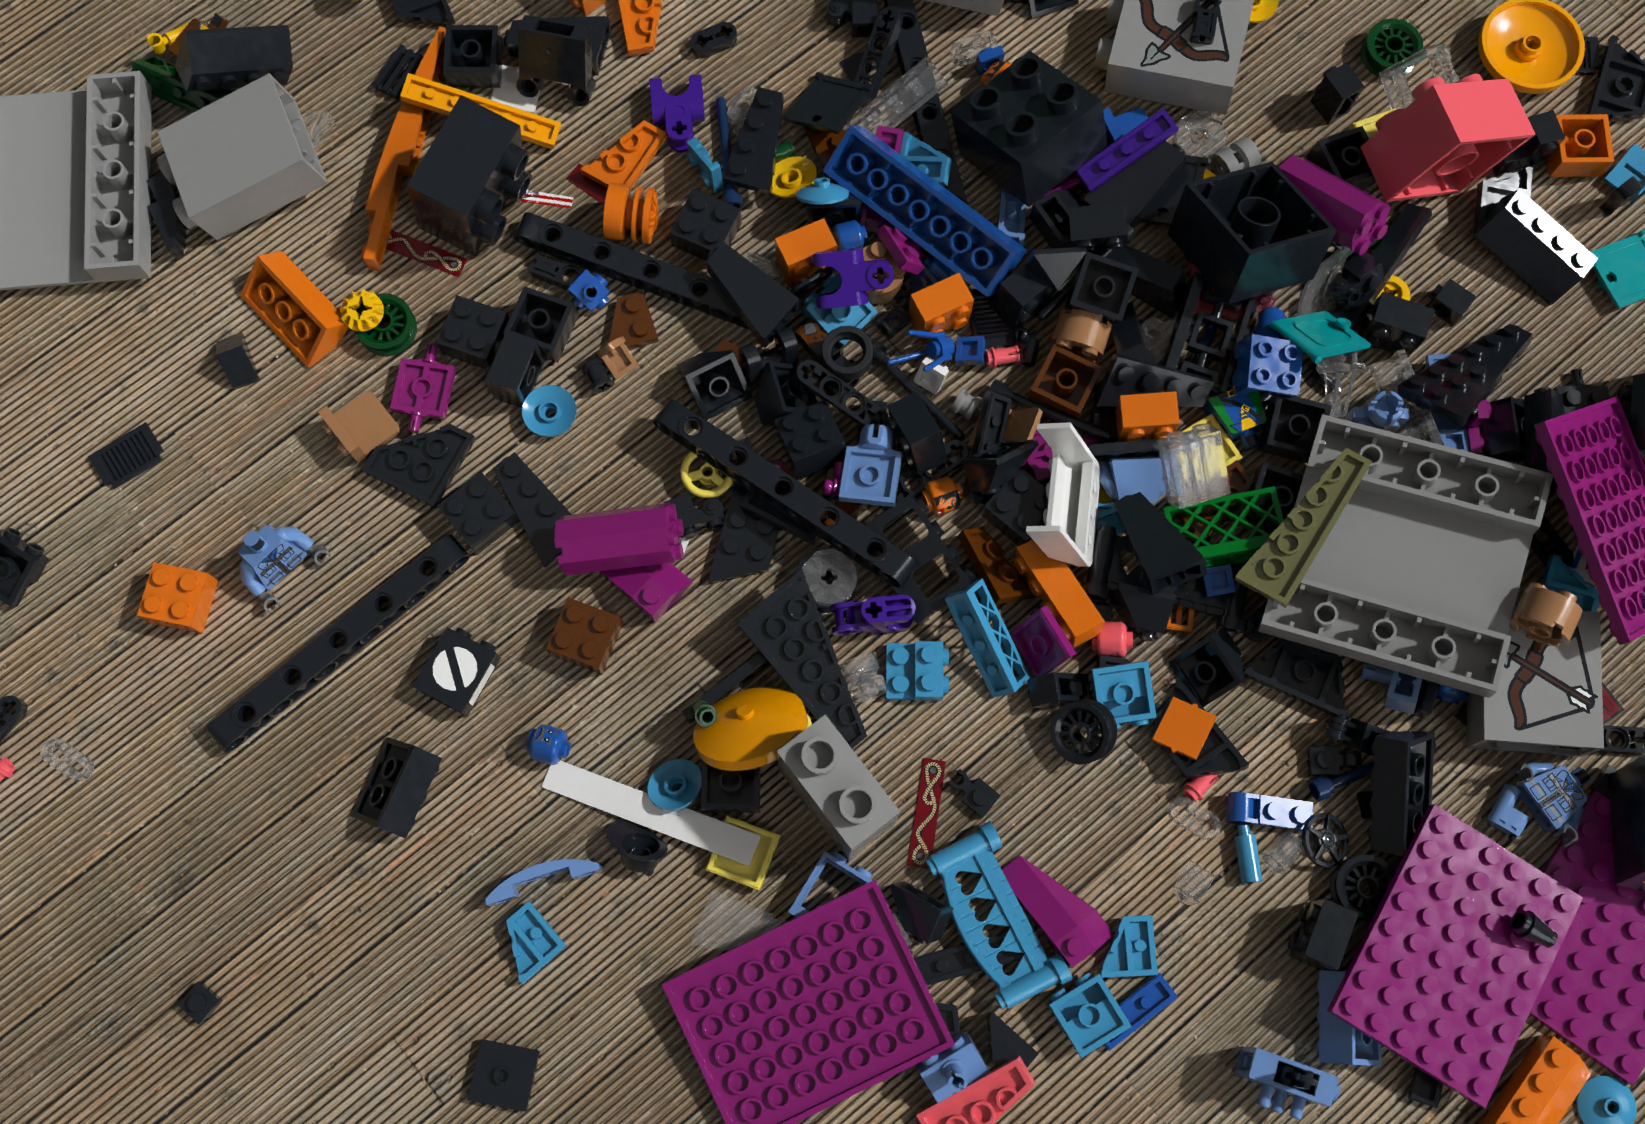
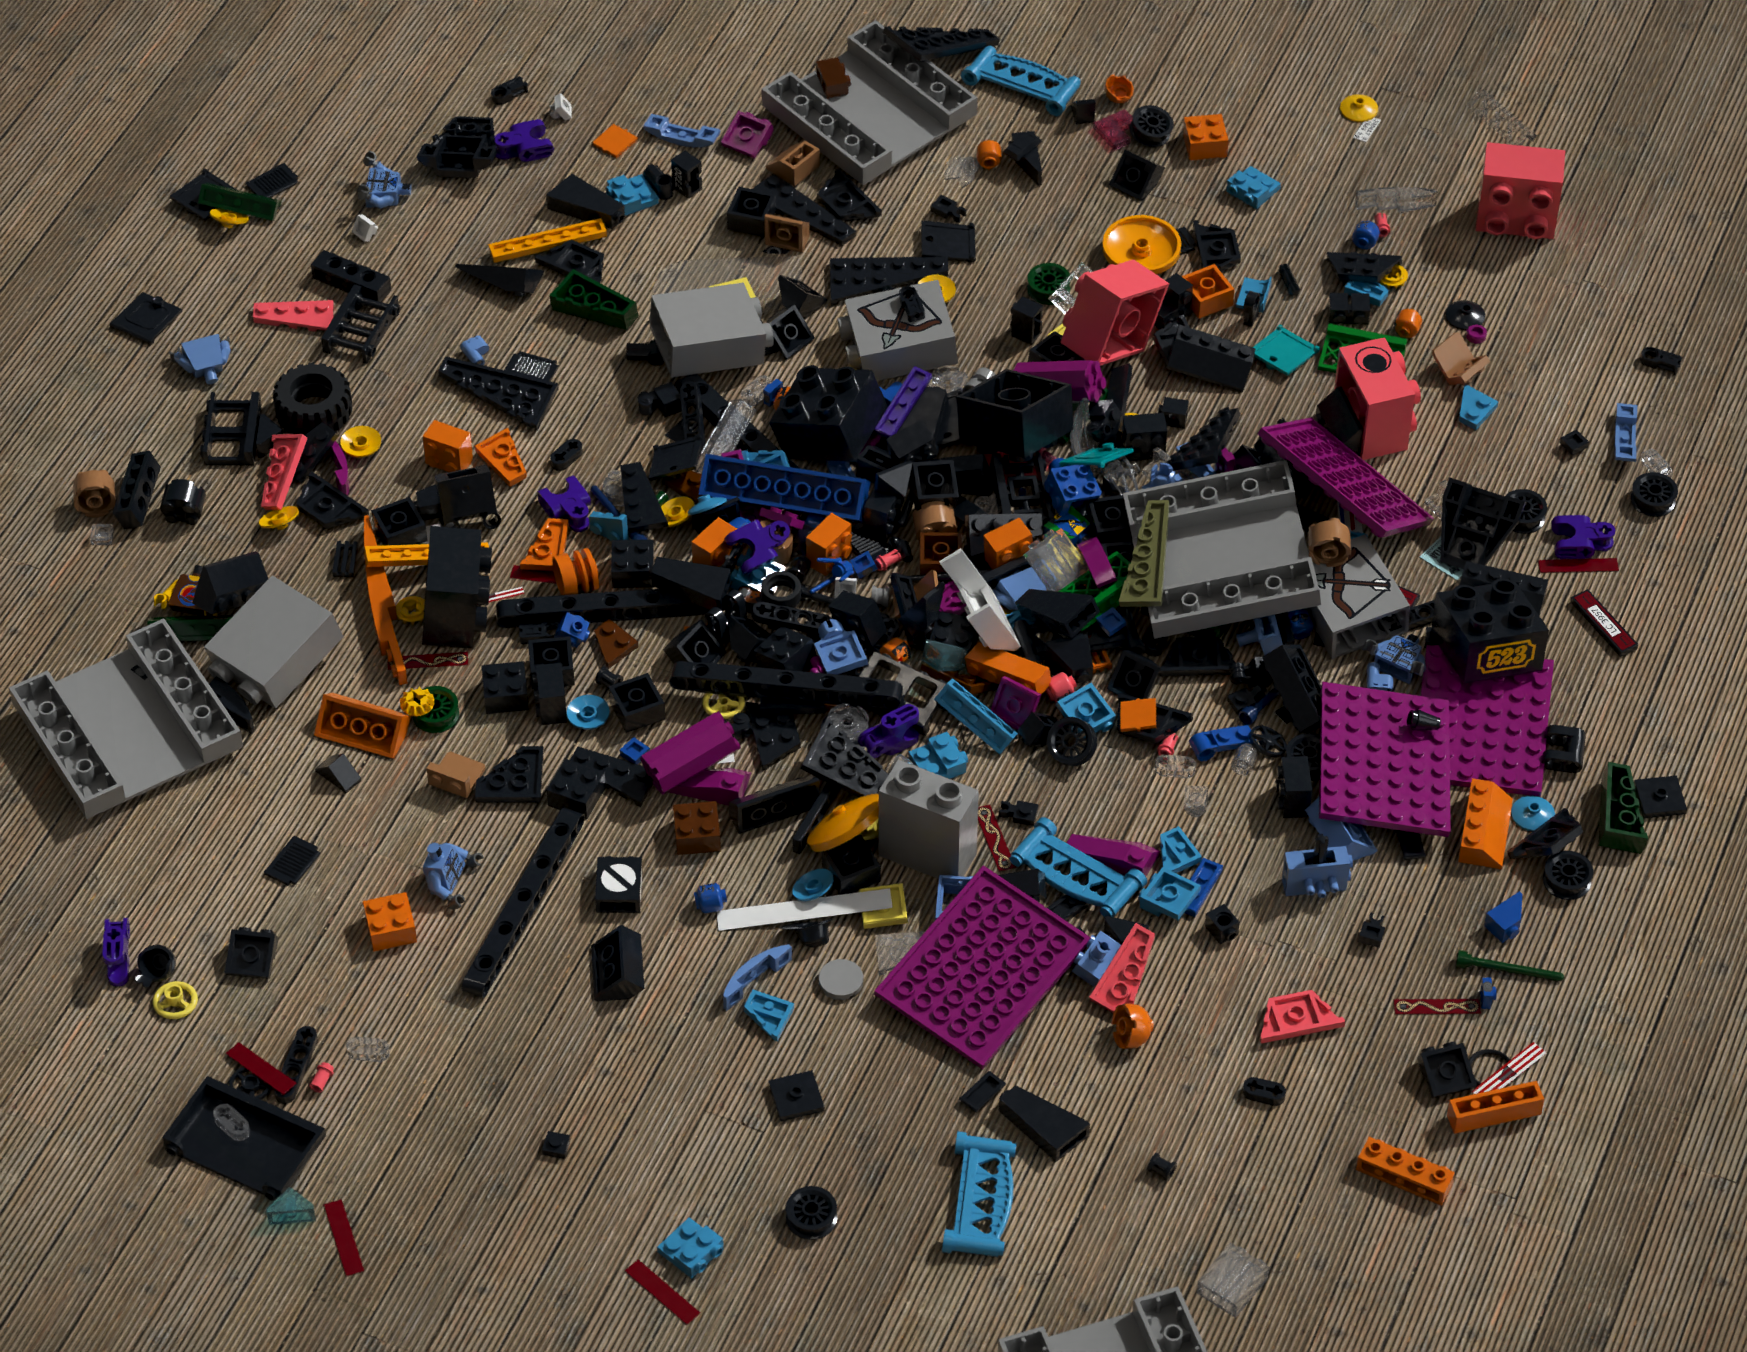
camera: 25 degrees left, 25 degrees down
magenta plate [390,344,456,434] -> none
medium nougat tile [596,336,639,380] -> none
dark green pin [690,700,717,727] -> none
dark azure cylinder [1234,824,1263,884] -> none
none -> black brick [608,673,665,733]
none -> blue plate [619,737,650,764]
none -> black slope [729,775,819,834]
none -> light grey tile [819,959,863,1000]
none -> clear light blue slope [922,639,968,672]
none -> magenta slope [1077,537,1117,588]
none -> black brick [1205,904,1240,944]

